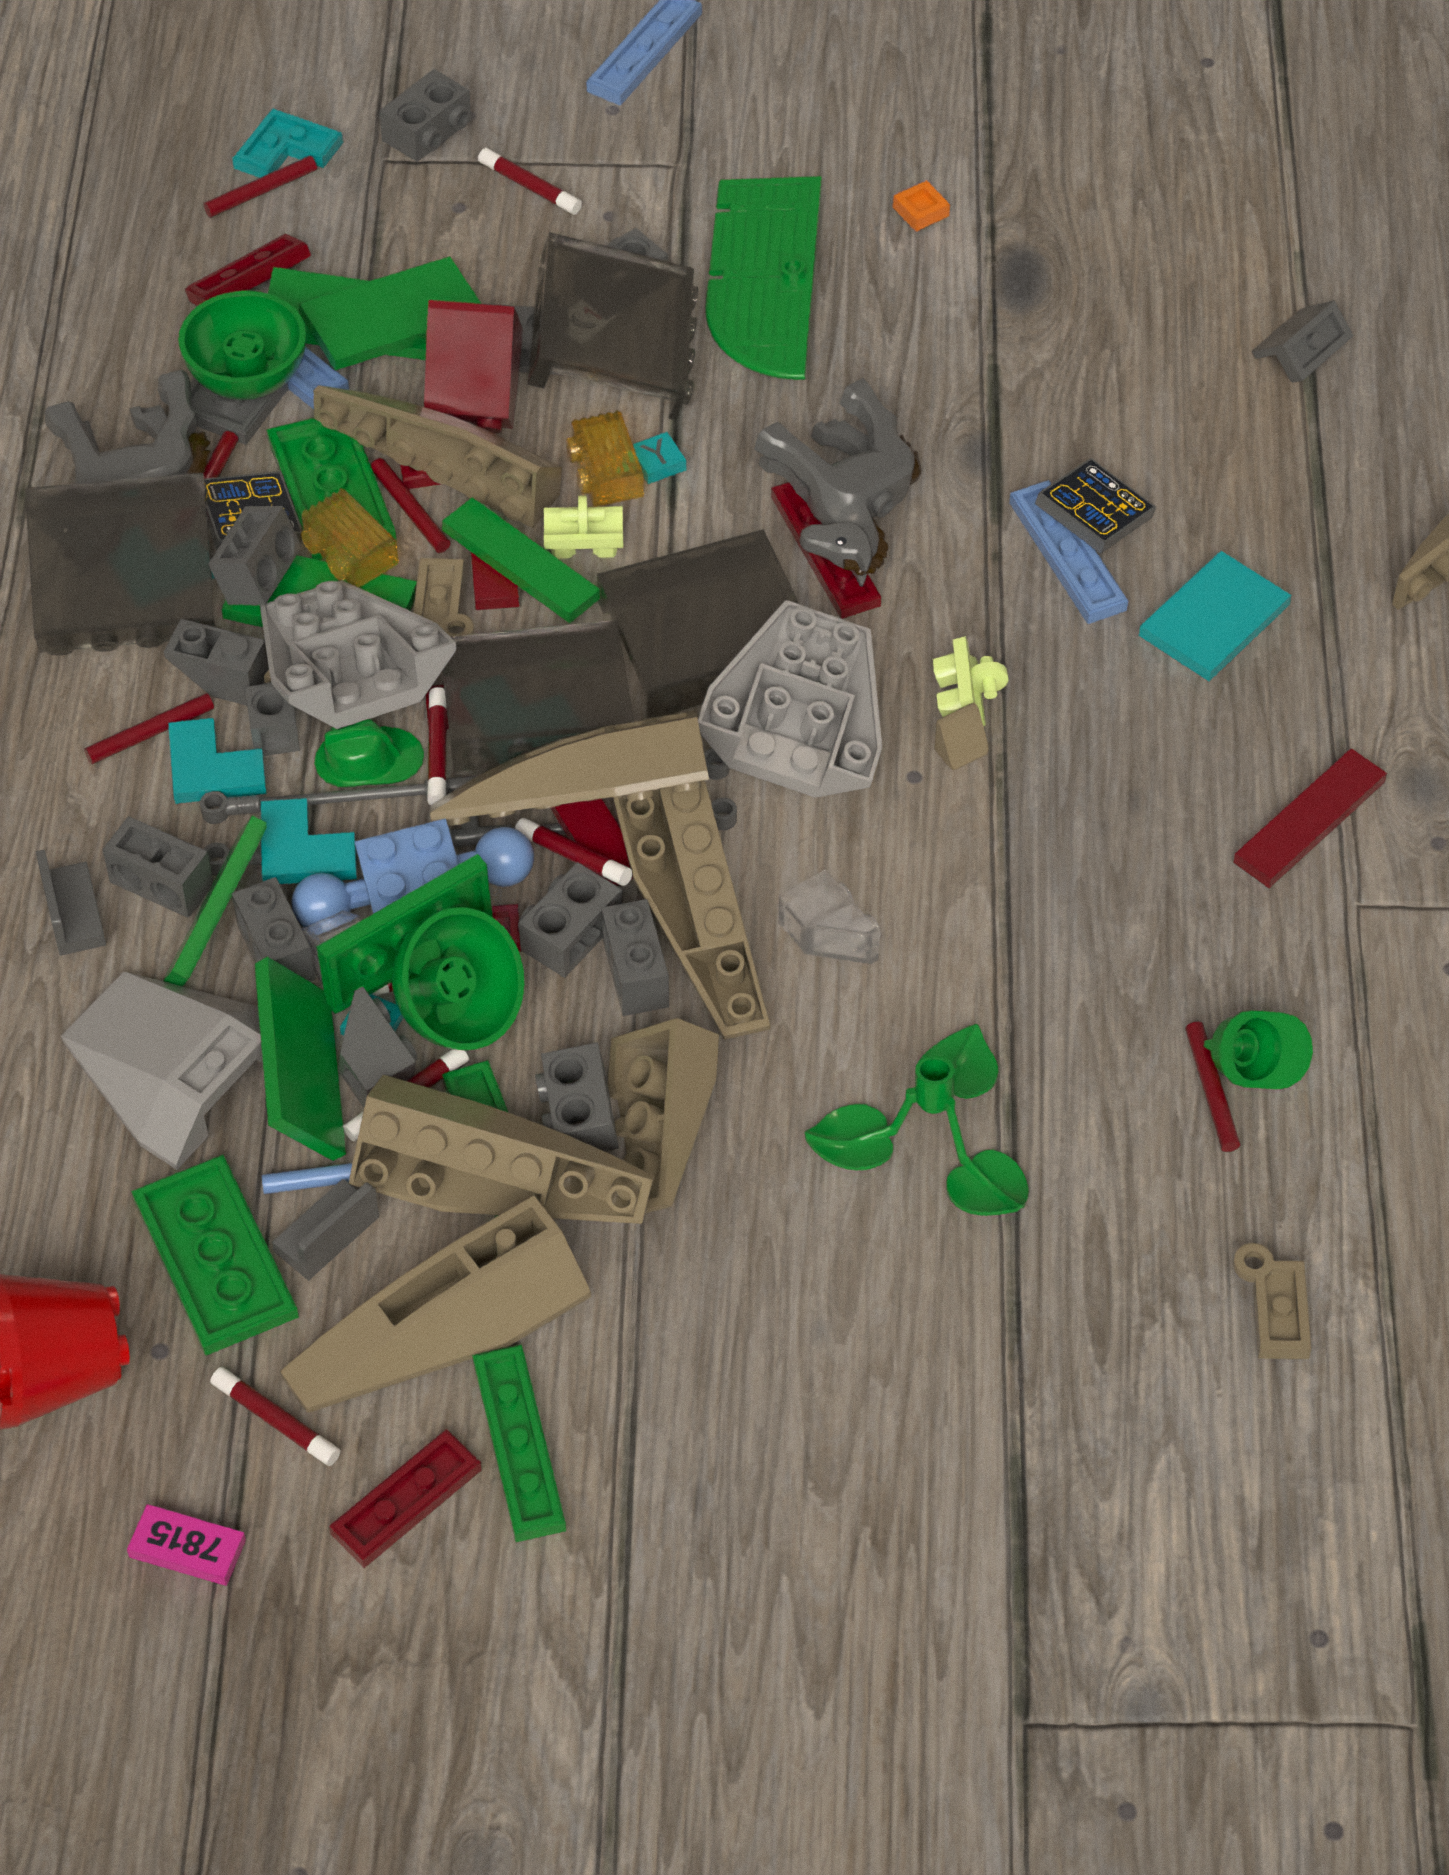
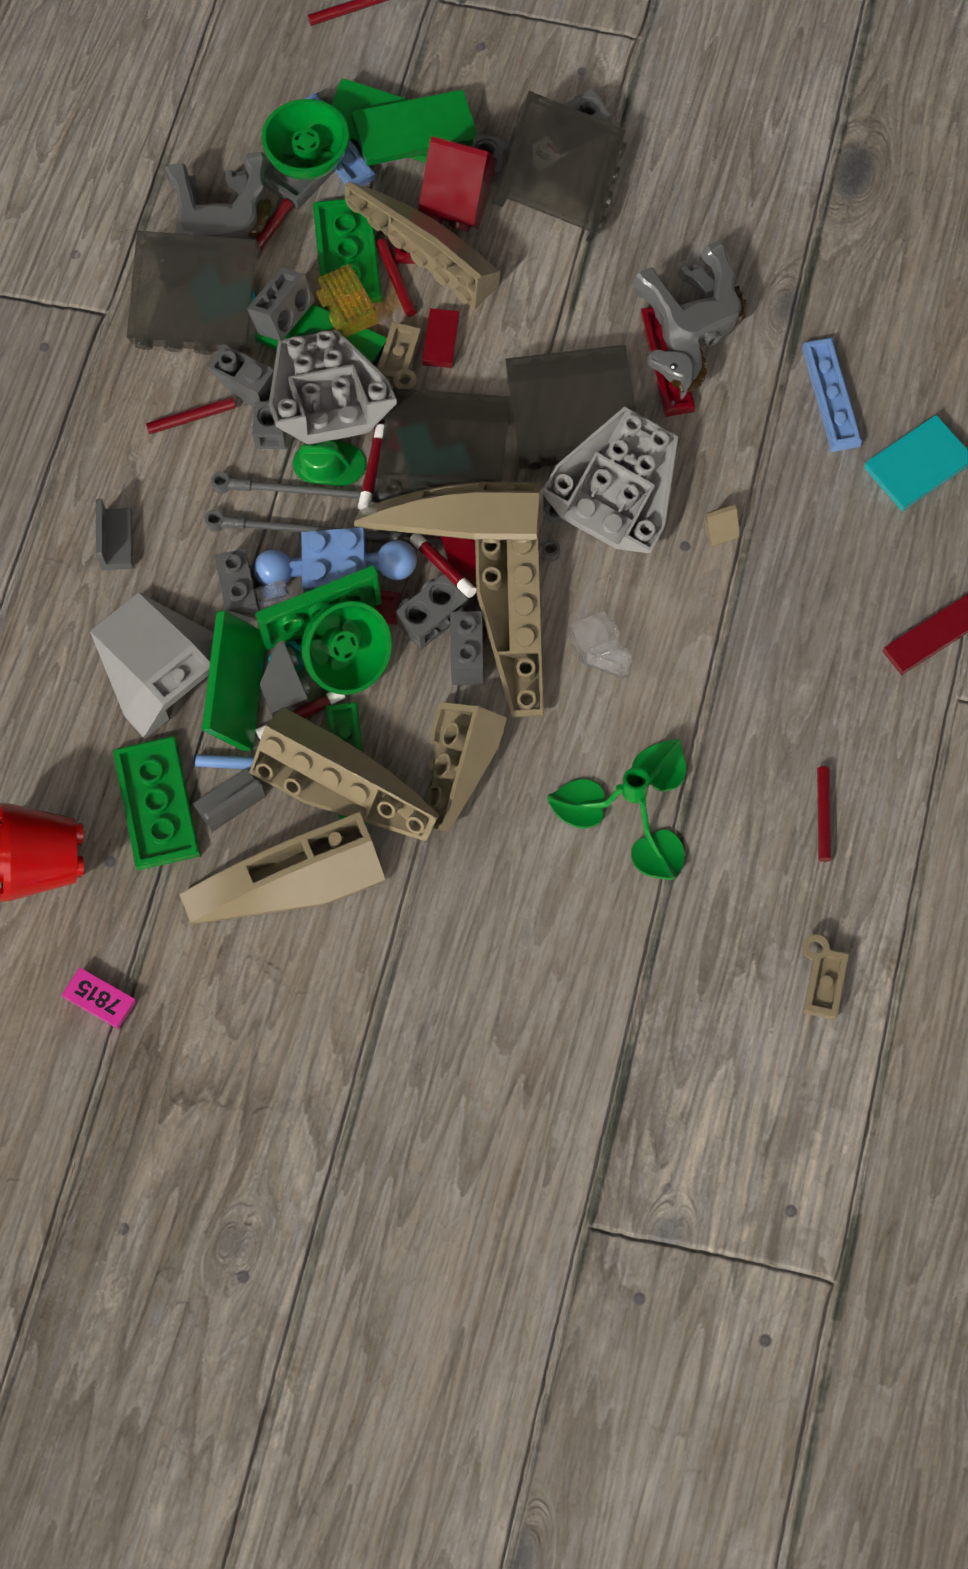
camera: 15 degrees right, 15 degrees up
dark grey brick [102,816,213,918] -> none
green tile [163,815,267,986] -> none
teal tile [168,718,267,804] -> none
dark red tile [185,234,311,306] -> none
black tile [196,471,303,551] -> none
dark red bar [210,1367,341,1466] -> none
teal tile [261,798,357,884] -> none
dark red tile [329,1429,482,1568] -> none
green tile [442,497,600,623] -> none
green tile [472,1345,566,1543] -> none
dark red bar [478,148,582,215] -> none
dark grey brick [535,1042,619,1151] -> none
yellowish green hips [544,495,623,559] -> none
clear yellow brick [566,410,644,507] -> none
teal tile [629,432,686,484] -> none
green door [705,176,822,380] -> none
orange plate [893,180,950,232] -> none
yellowish green hips [933,636,1009,726] -> none
tile [1035,458,1156,554] -> none
green piece [1203,1010,1313,1089] -> none

